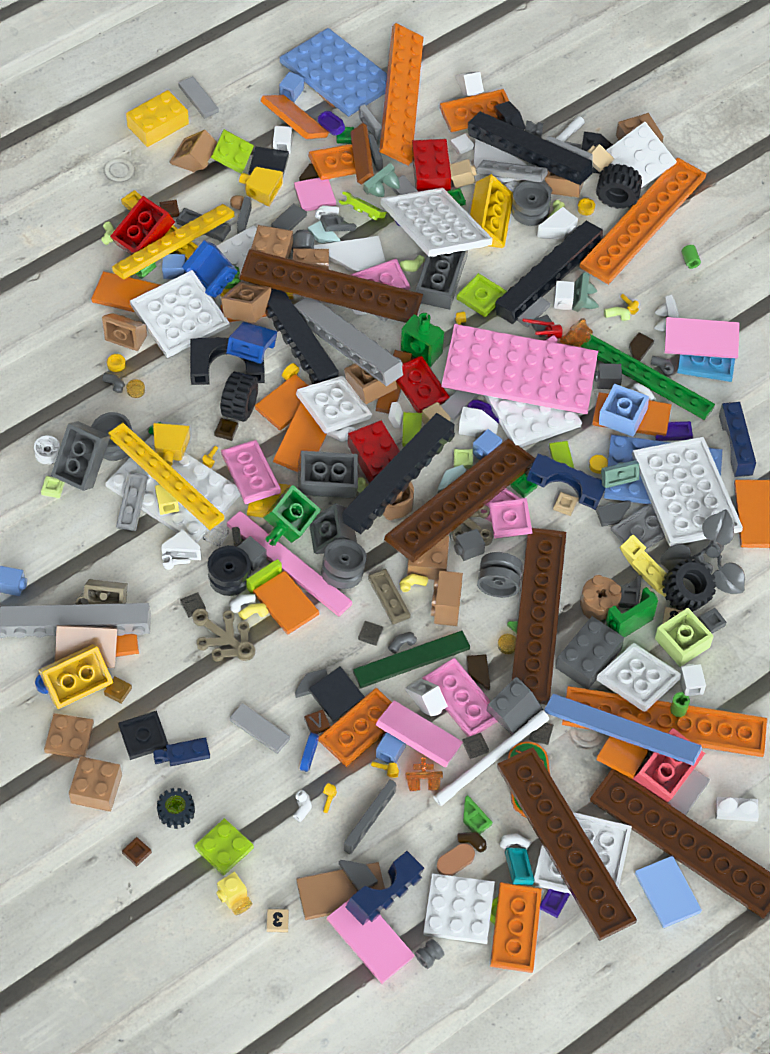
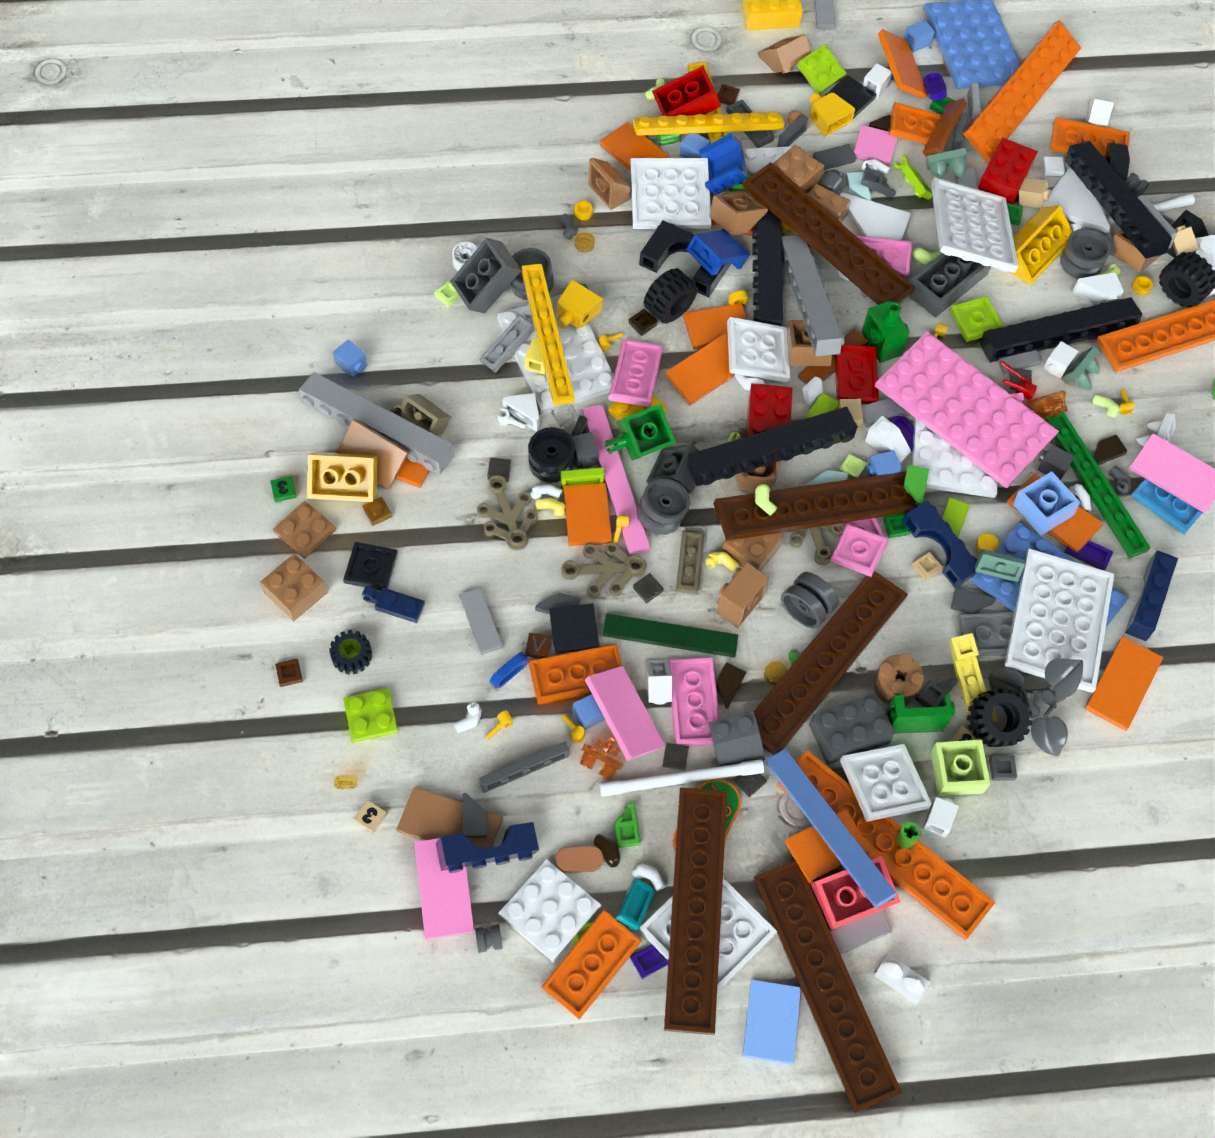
camera: 30 degrees right, 5 degrees up
light yellow brick [216,871,247,909] -> none
dark grey brick [298,451,358,498] -> none
dark grey arm [388,632,417,654] -> none
dark grey brick [454,529,485,561] -> none
light grey tile [476,160,548,183] -> none
none -> green tile [270,476,296,502]
none -> dark tan plant [561,542,647,598]
none -> yellow hand [612,515,629,544]
none -> yellowish green arm [755,484,778,516]
none -> bright green tile [903,465,929,506]

